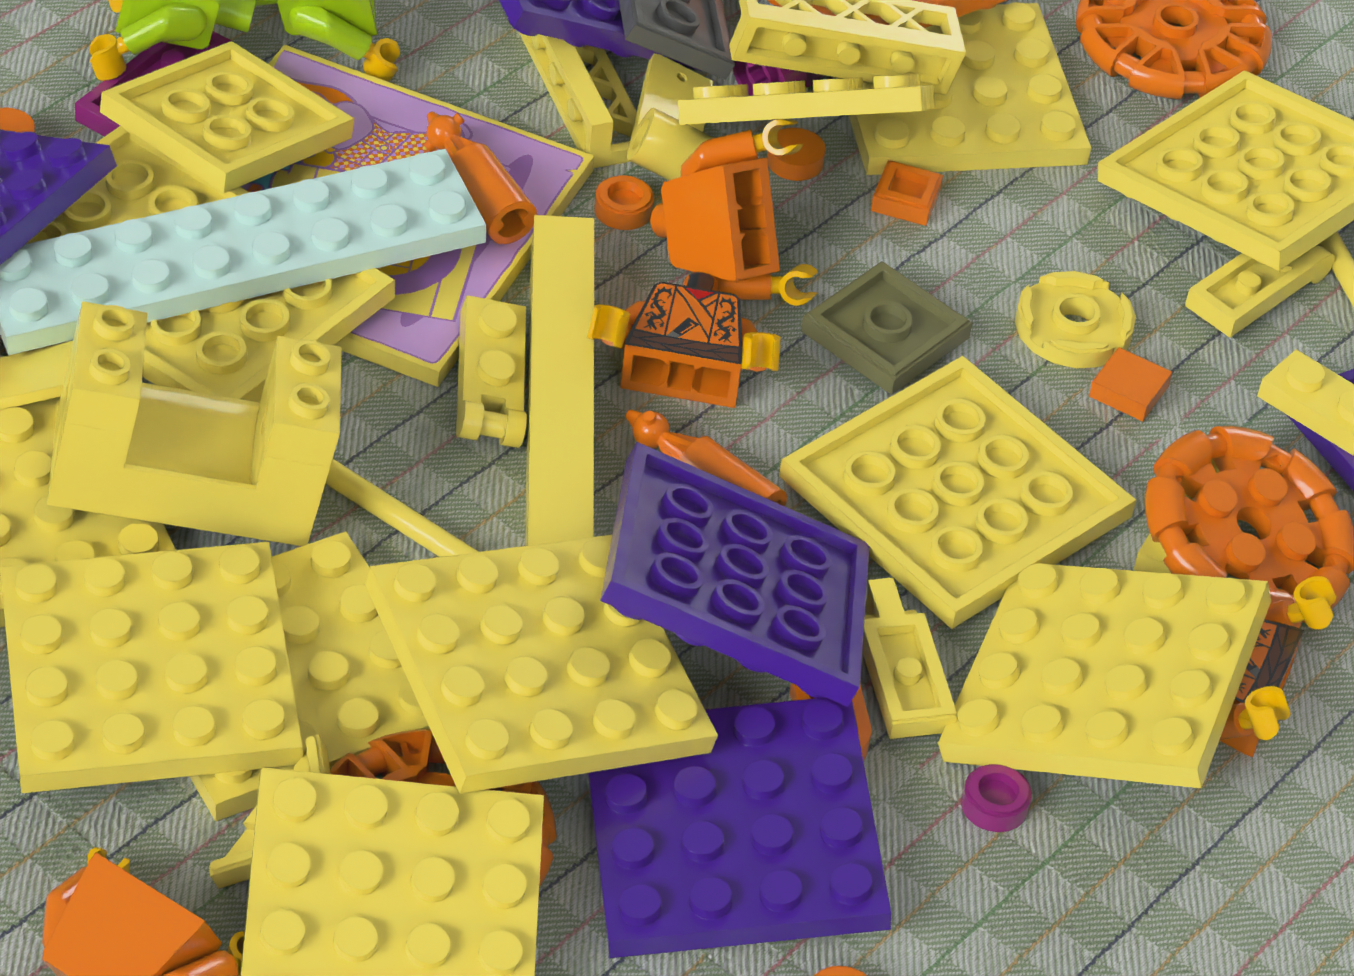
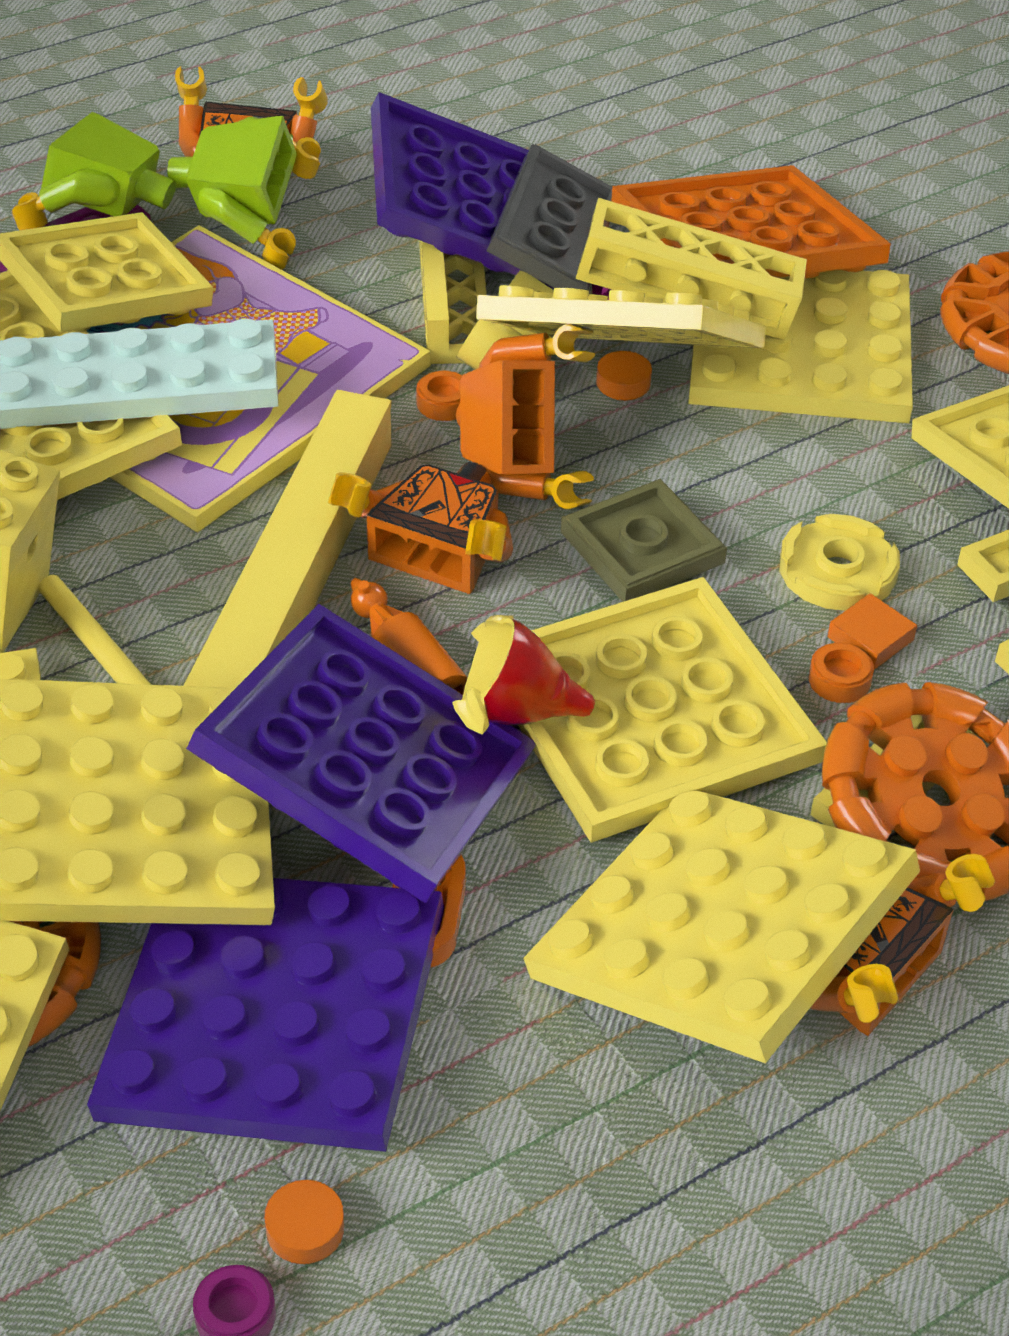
camera: 20 degrees right, 0 degrees up
orange wheel [423,111,537,244] -> none
light yellow plate [456,295,527,448] -> none
light yellow hinge [862,577,957,739] -> none
orange tile [871,160,943,226] -> none
magenta tile [961,764,1032,832] -> none
none -> red hat [452,615,595,734]
none -> orange tile [808,643,874,703]

